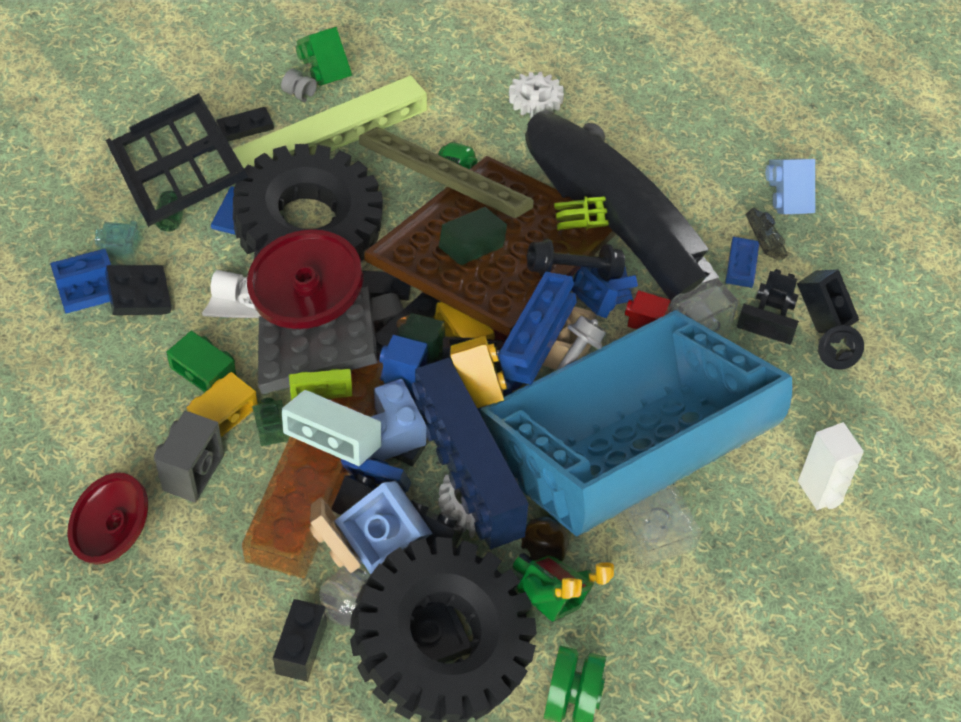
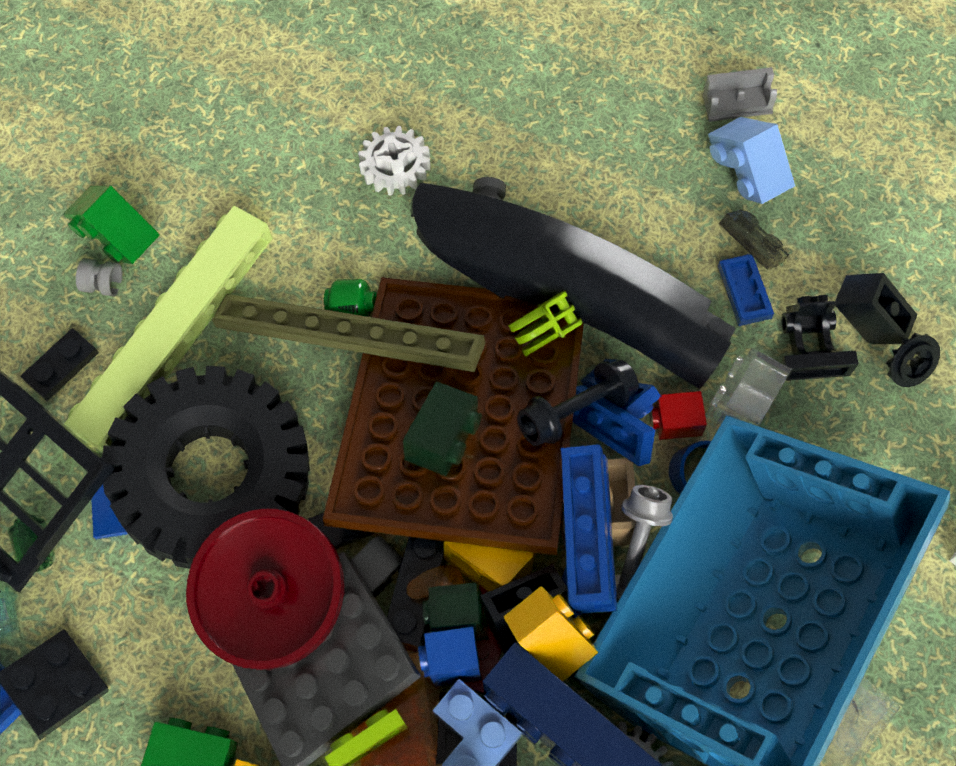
camera: 20 degrees left, 15 degrees up
white panel [202,270,261,318] -> none
none -> light grey hinge [703,67,777,122]

